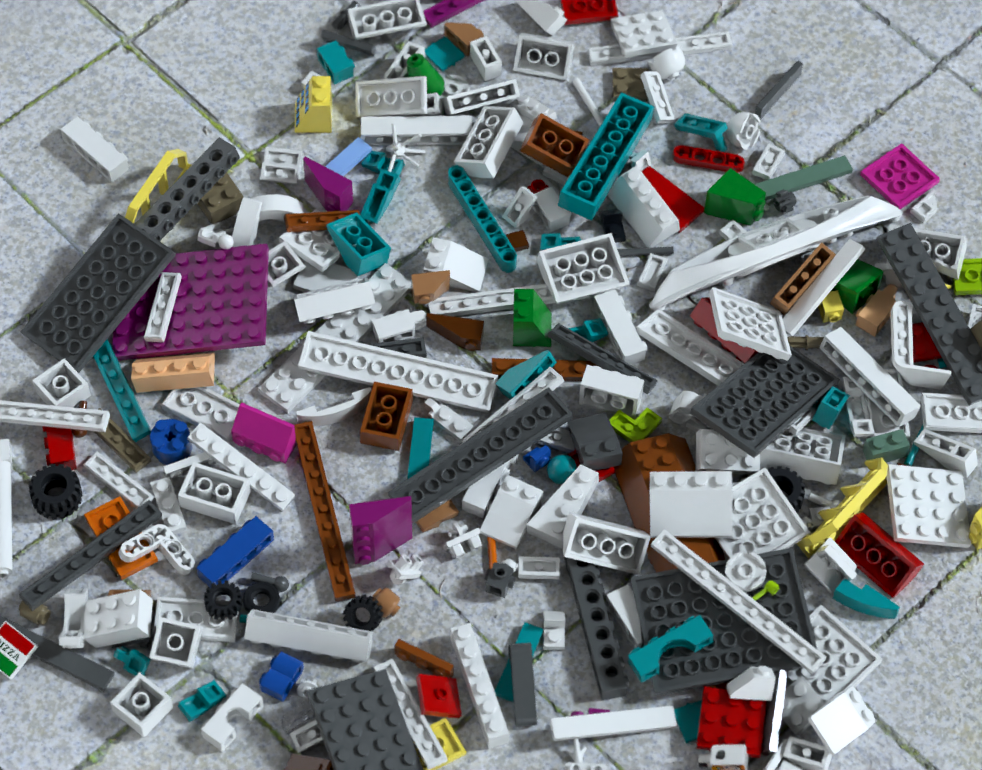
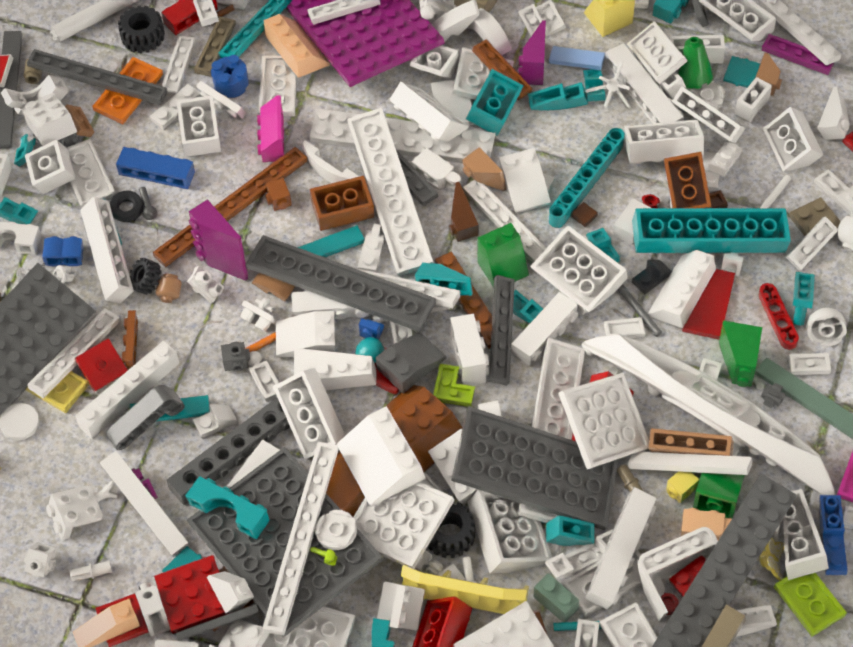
camera: 65 degrees right, 0 degrees up
white beam [118,524,195,575] -> none
white plate [188,422,295,512] -> none
black tyre [204,580,242,621] -> none
white slope [502,186,538,228] -> none
none -> dark orange brick [265,178,292,211]
none -> blue slope [819,495,848,575]

